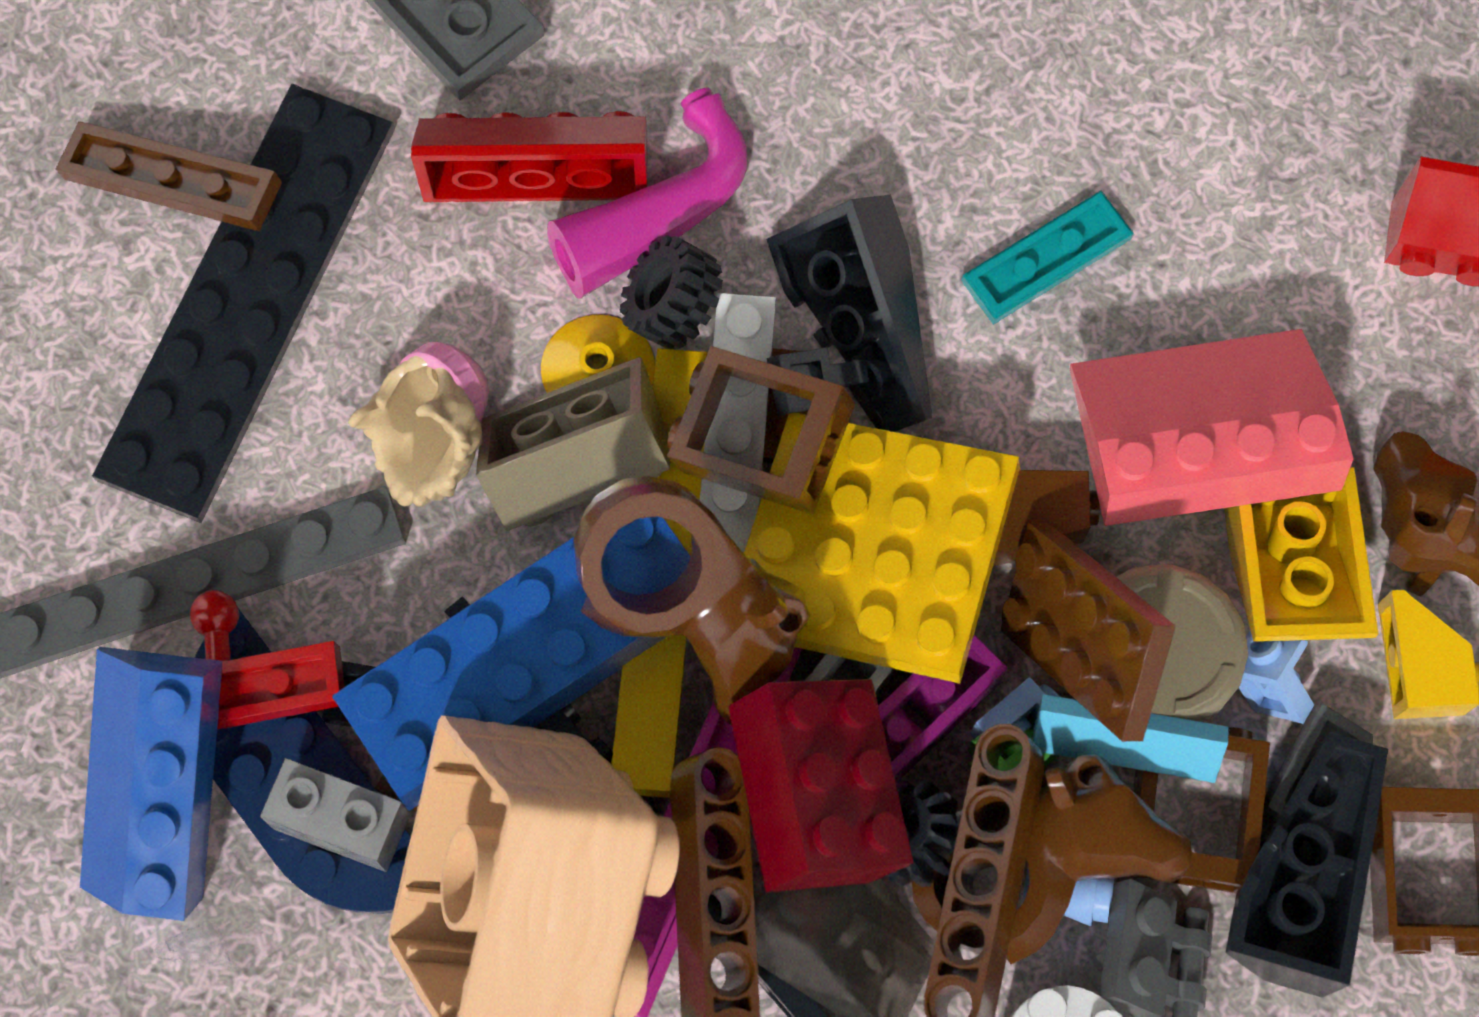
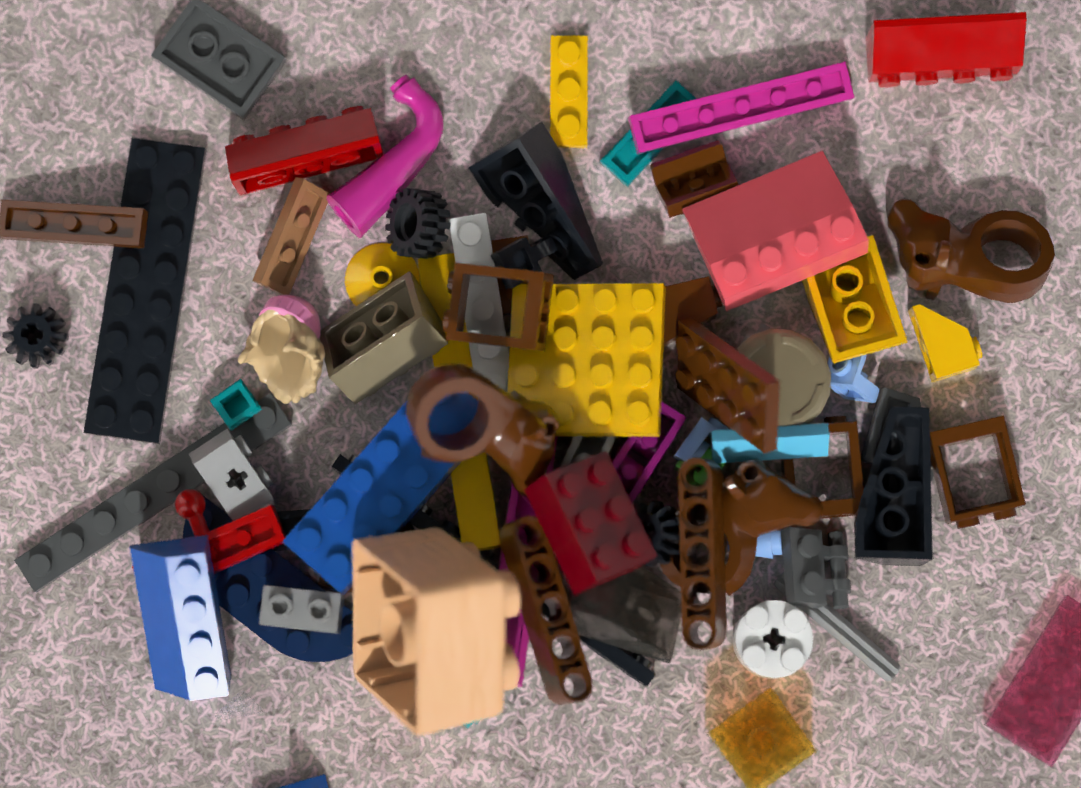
camera: 10 degrees left, 10 degrees up
none -> black gear [2,303,69,369]
none -> light grey brick [189,428,274,521]
none -> teal slope [210,379,262,431]
none -> medium nougat plate [252,177,330,295]
none -> yellow plate [550,36,588,148]
none -> dark pink plate [628,62,855,154]
none -> reddish brown bracket [650,140,739,218]

